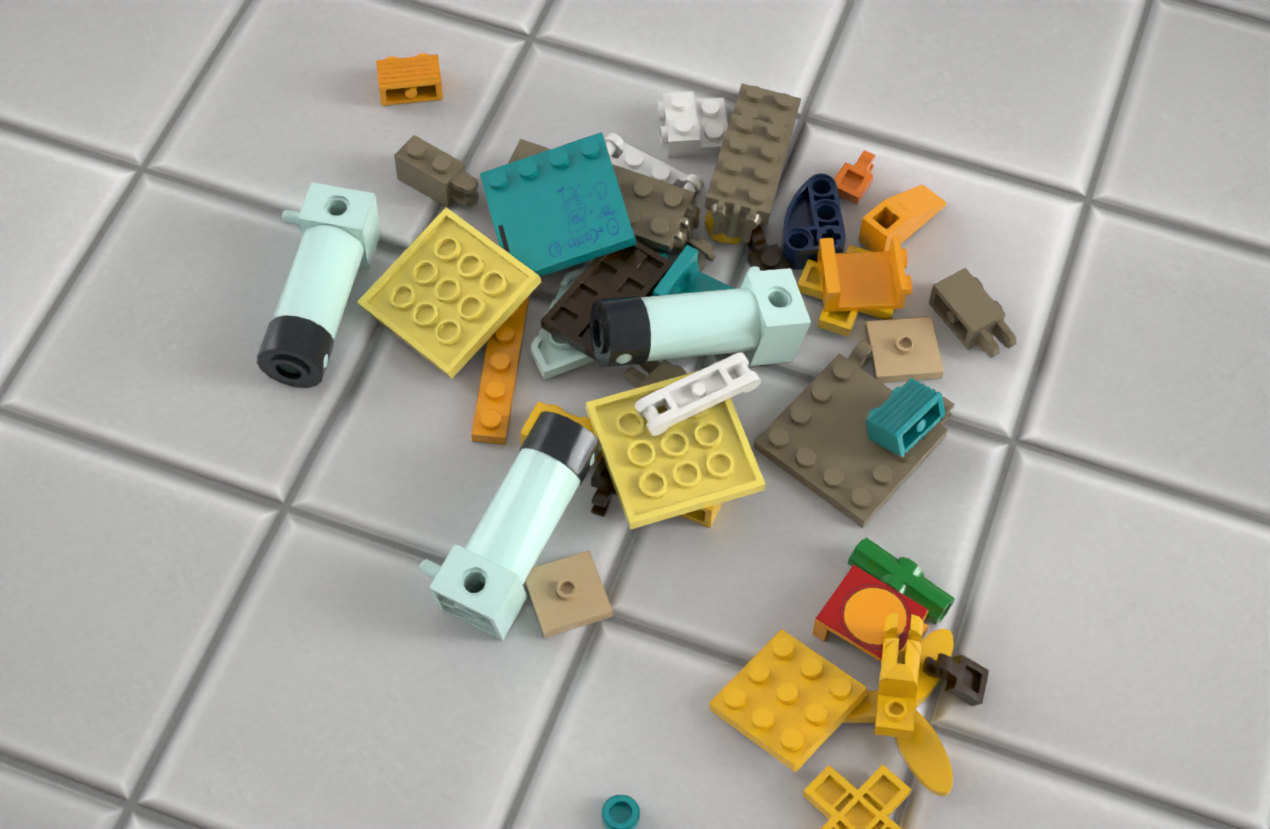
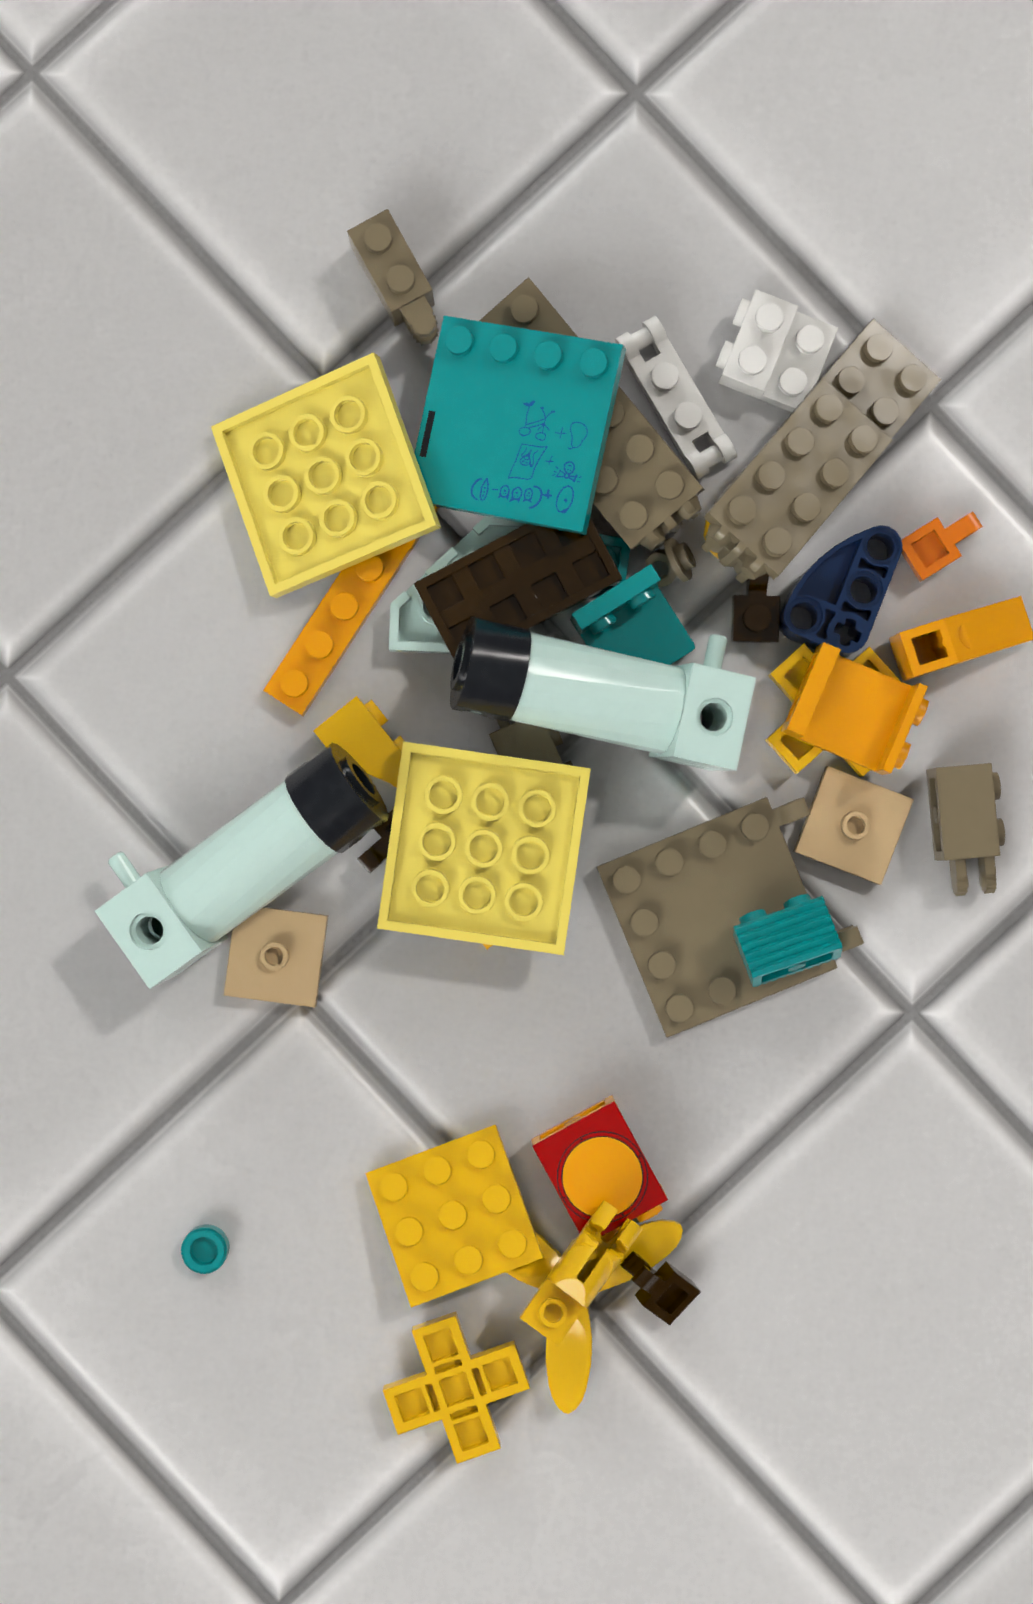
camera: 25 degrees right, 30 degrees up
light aqua piece [257,182,381,388] -> none
light orange brick [376,53,443,106] -> none
white plate [634,352,761,436] -> none
green piece [848,537,955,625] -> none

